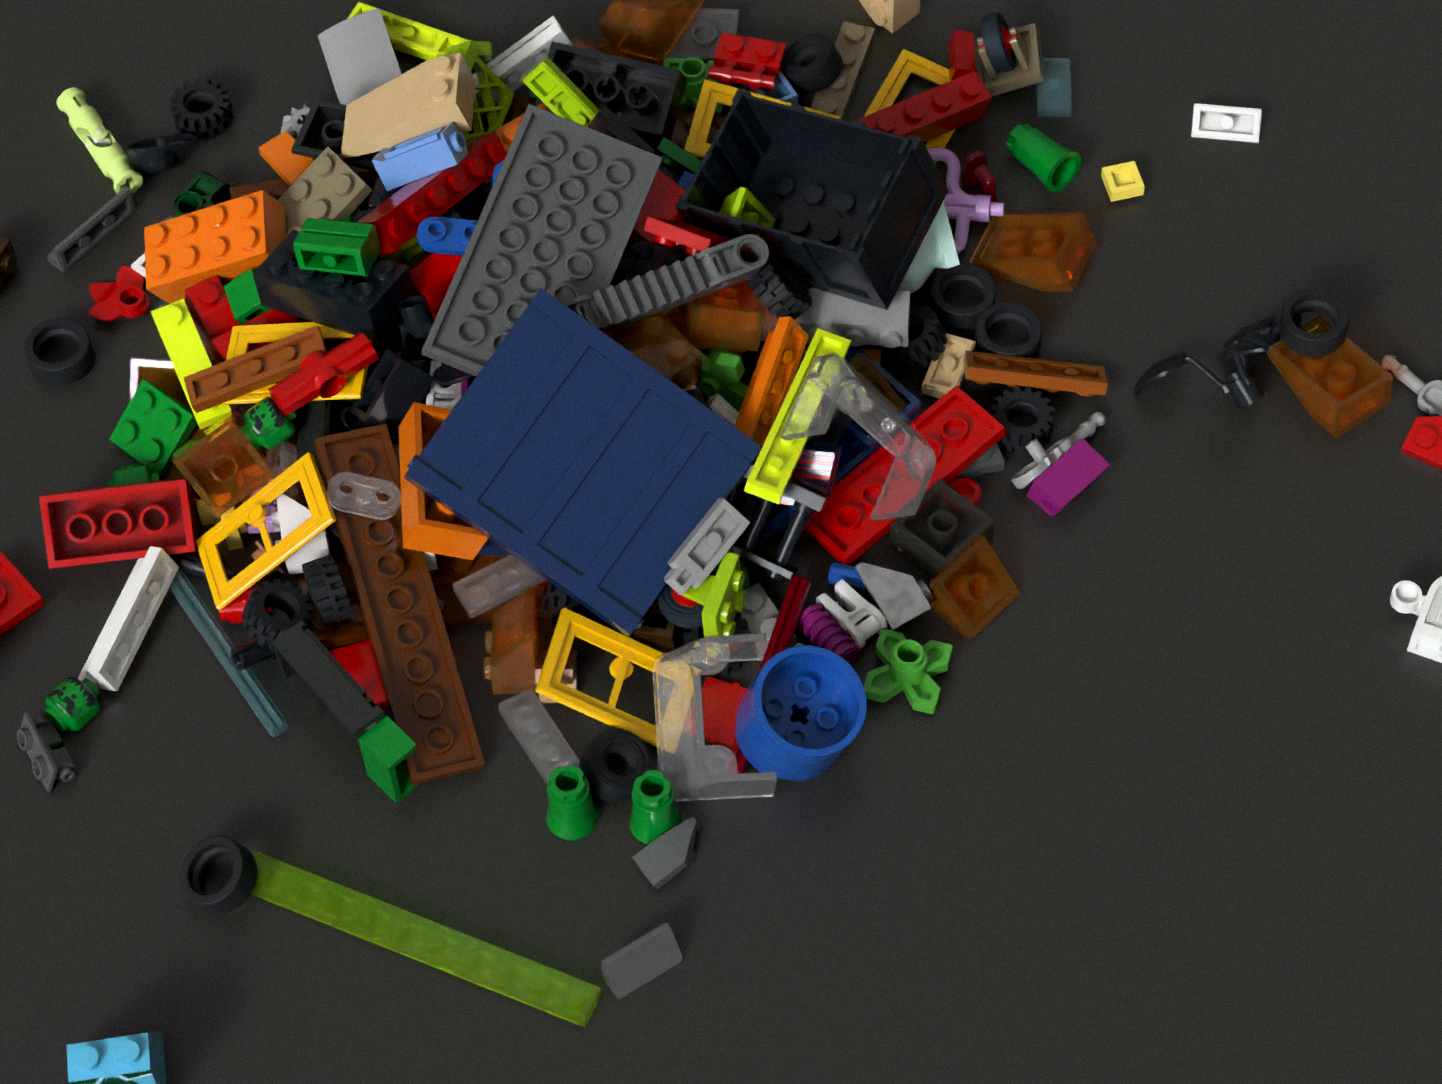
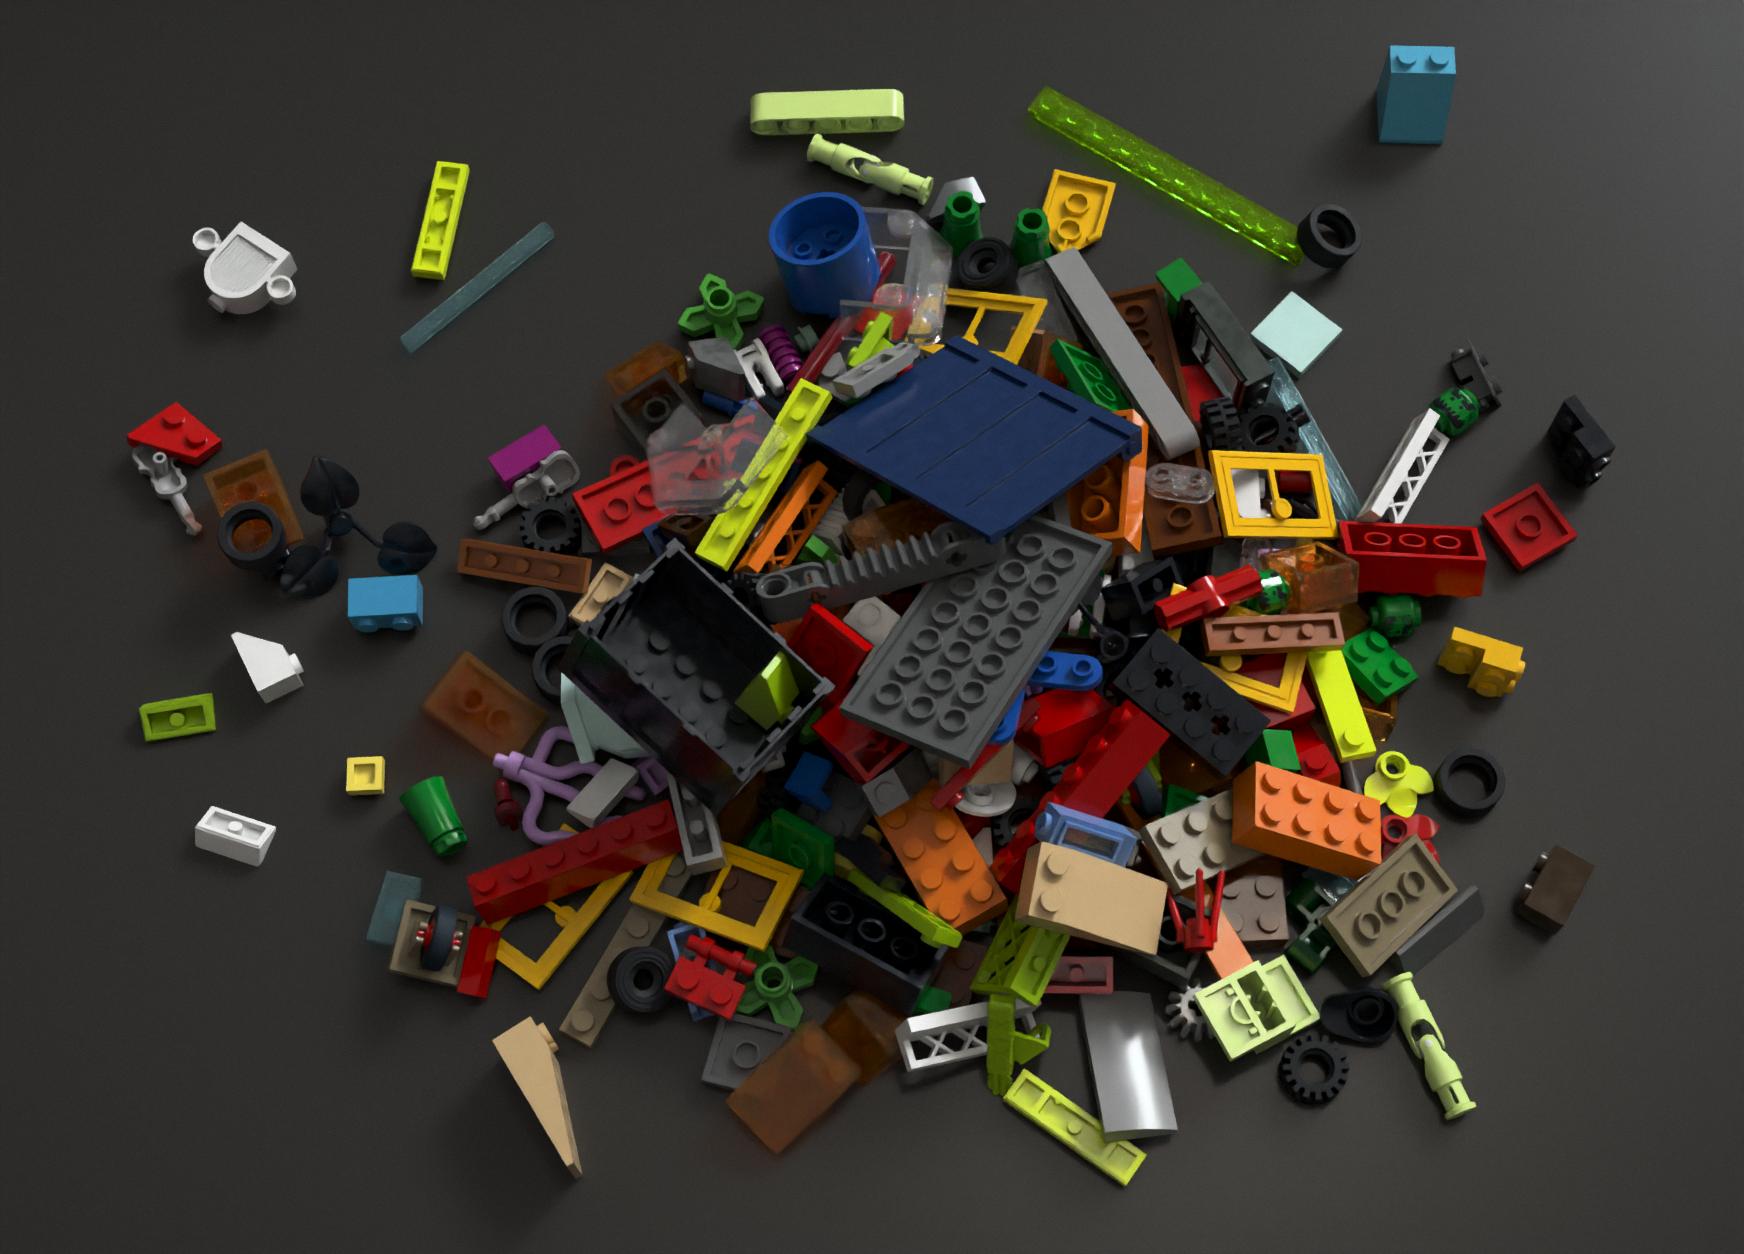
camera: 170 degrees left, 10 degrees up
green brick [293,218,381,277] -> none
dark grey slope [601,922,683,999] -> none
none -> lime slope [139,693,216,742]
none -> white slope [231,632,304,704]
none -> dark azure brick [348,575,423,633]
none -> clear light blue axle [400,222,554,352]
none -> neon yellow plate [411,161,470,280]
none -> yellowish green beam [750,89,904,135]
none -> yellowish green piece [807,134,934,205]
none -> yellow tile [1042,169,1116,253]
none -> light grey beam [1044,246,1200,461]
none -> green plate [1049,339,1132,412]
none -> red plant [1166,868,1225,952]
none -> yellowish green bracket [1193,955,1321,1062]
none -> light aqua tile [1249,291,1342,378]
none -> dark tan plate [1319,833,1458,978]
none -> neon yellow plate [1364,751,1434,819]
none -> yellow plate [1437,626,1525,697]

